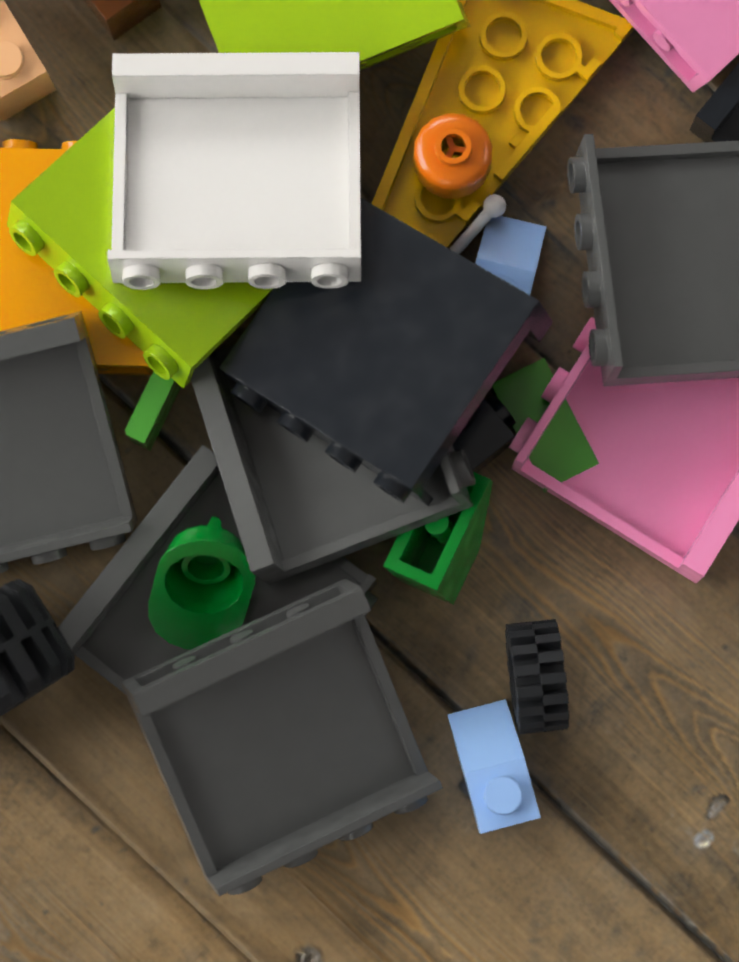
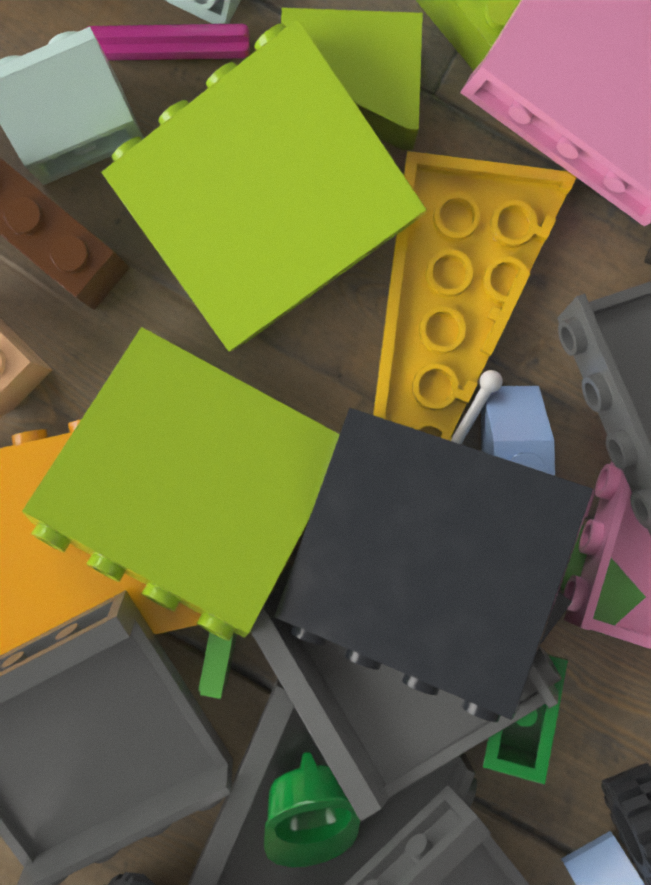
camera: 20 degrees left, 5 degrees up
white panel [107,52,361,290] -> none
orange head [413,113,492,199] -> none

